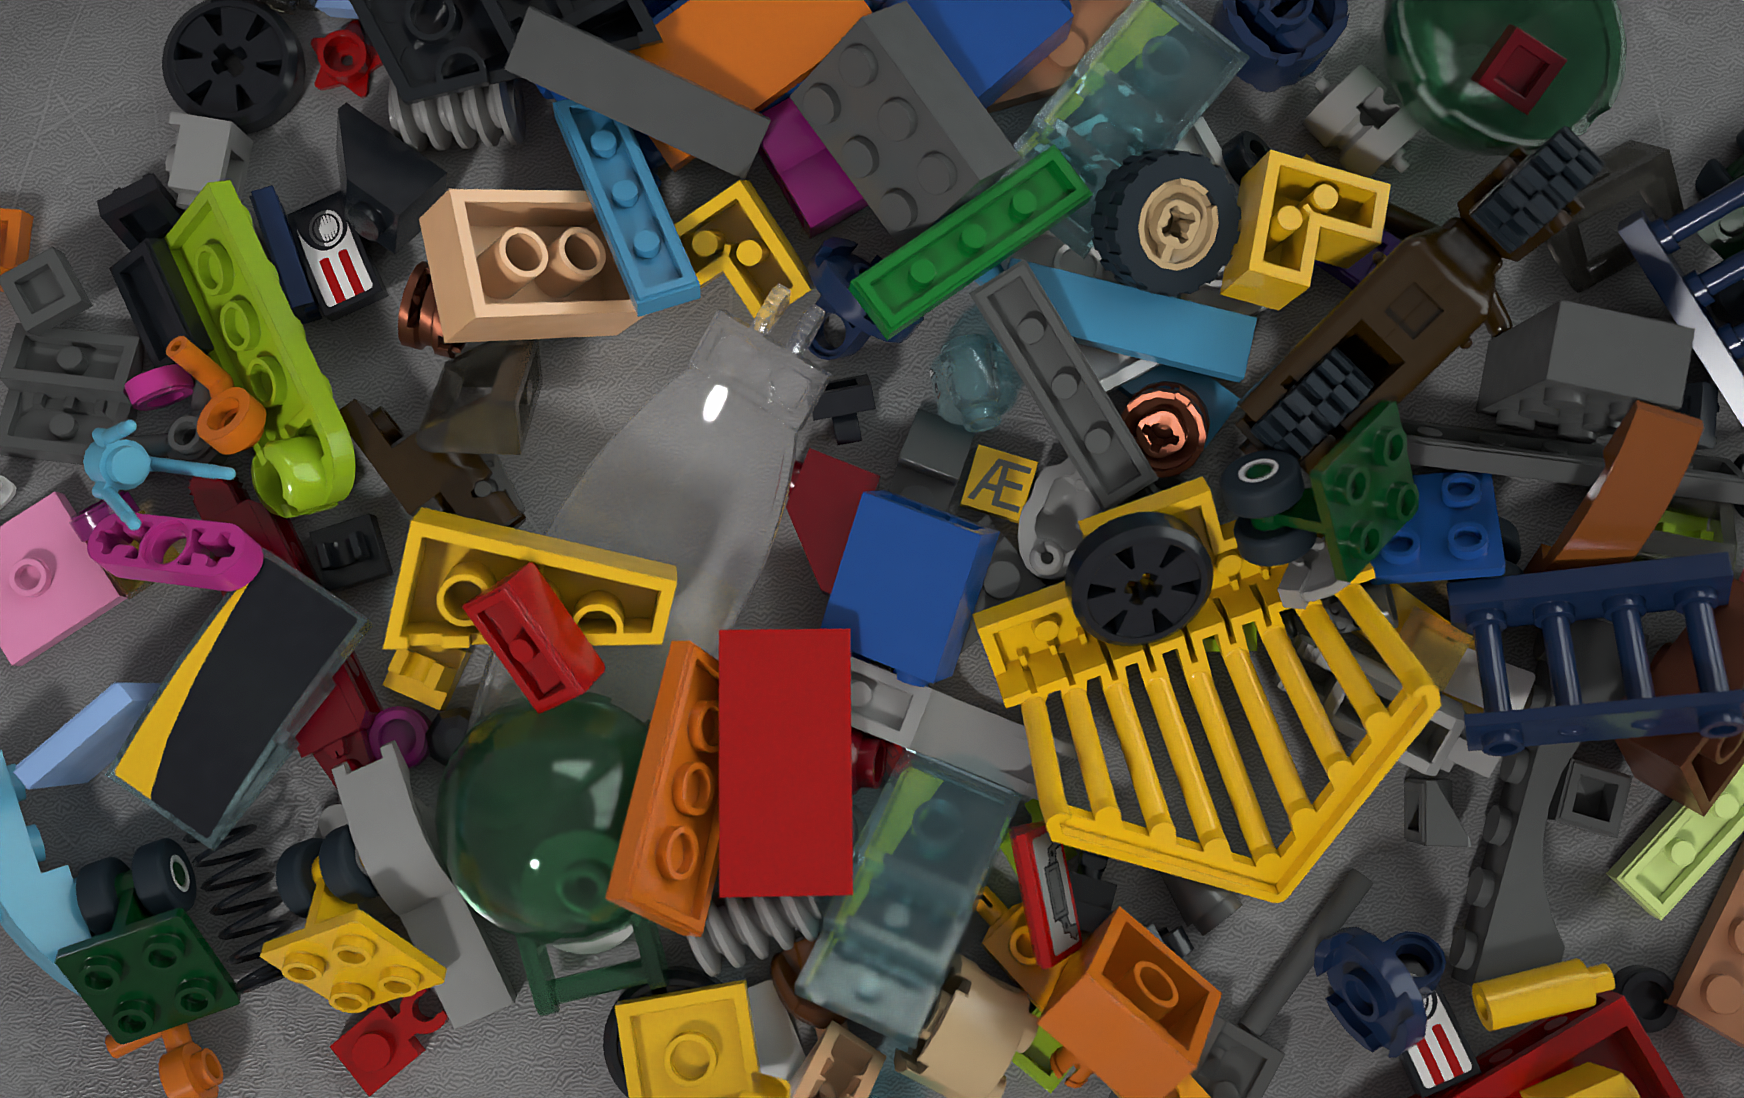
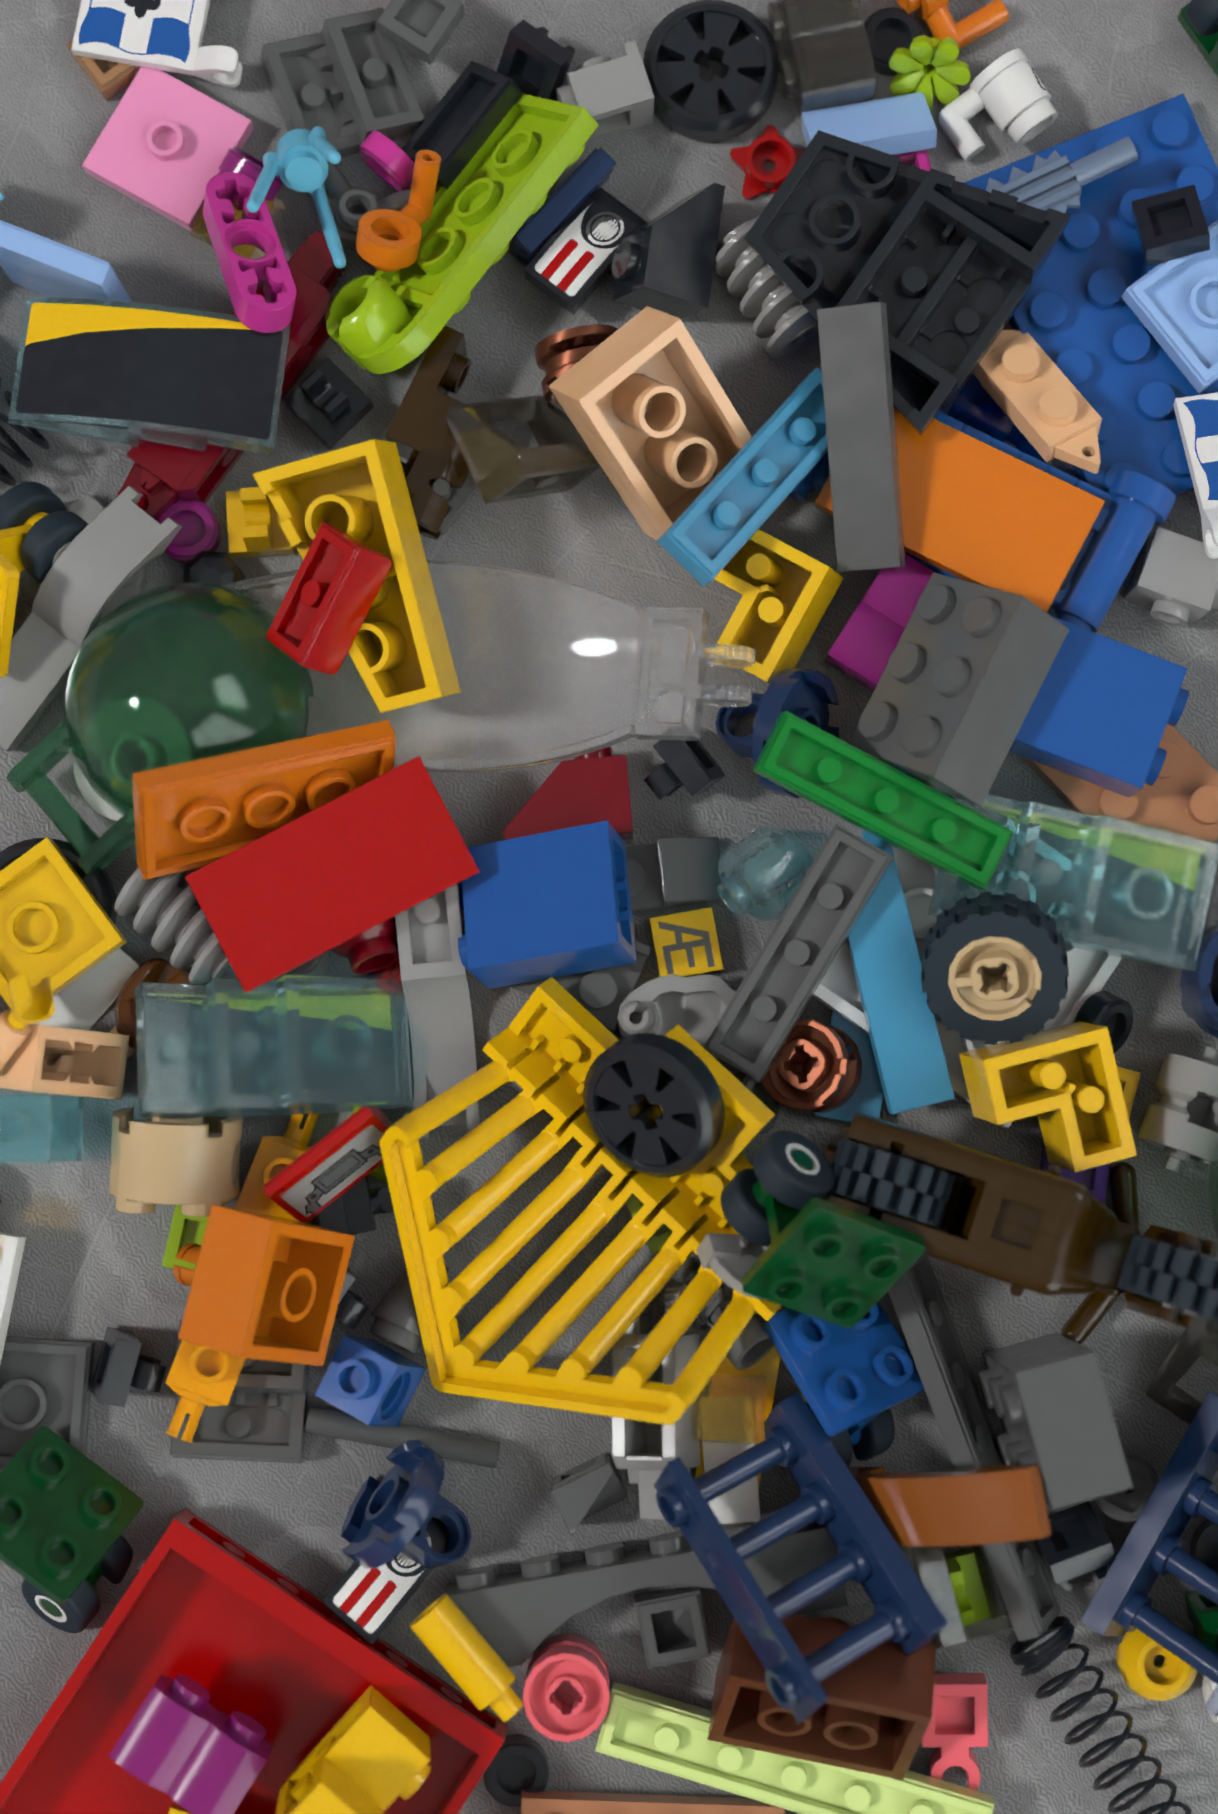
camera: 65 degrees right, 0 degrees up
none -> blue brick [315,1335,426,1427]
none -> coral wheel [522,1633,610,1742]

